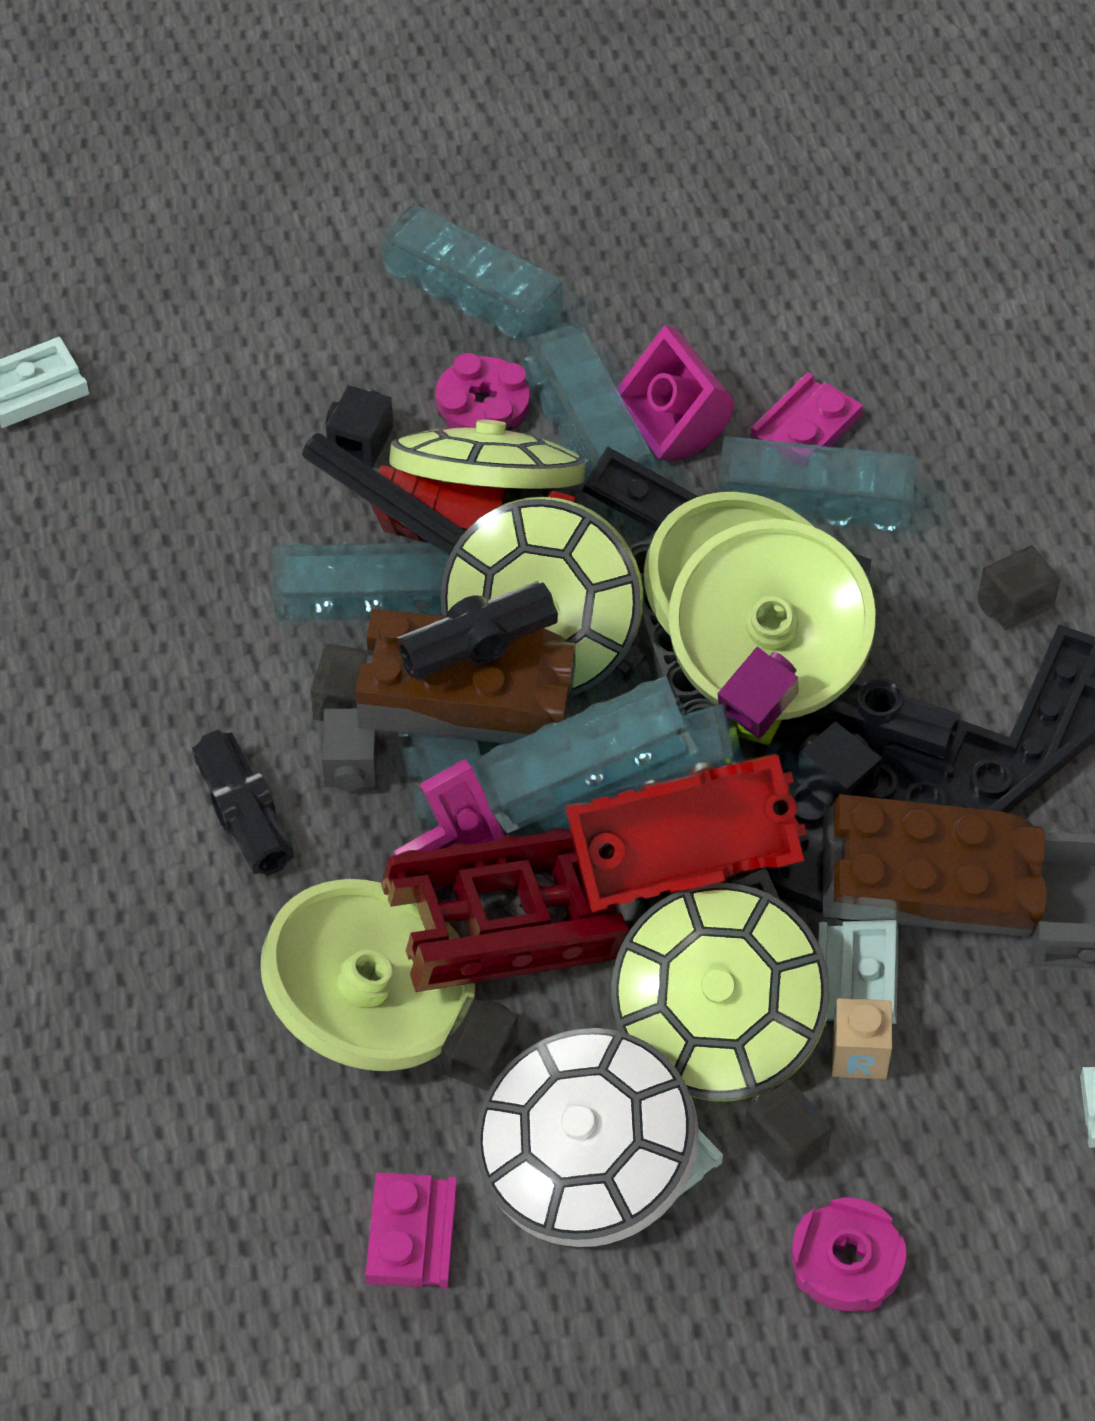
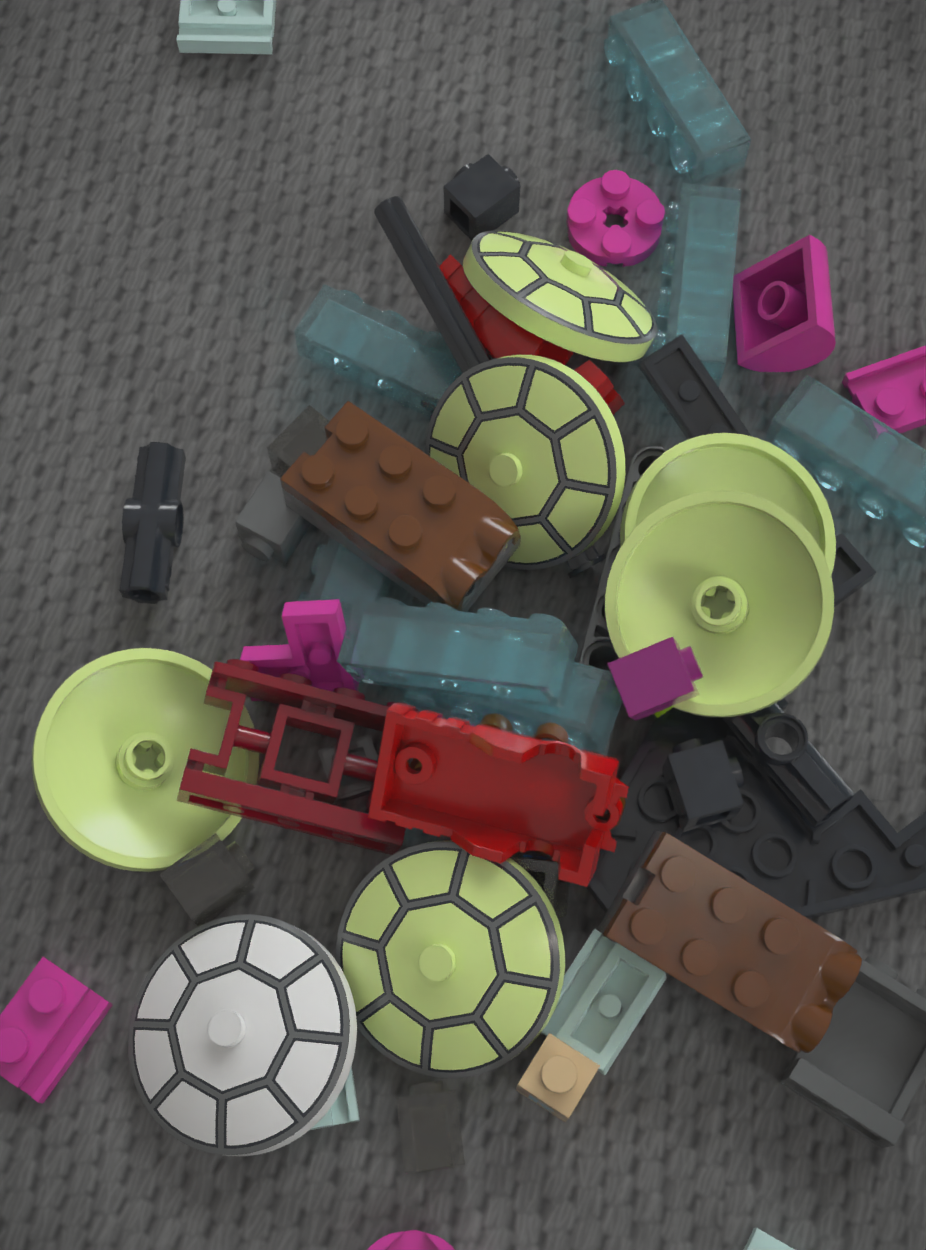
camera: 30 degrees right, 15 degrees up
black piece [397,581,558,680] -> none

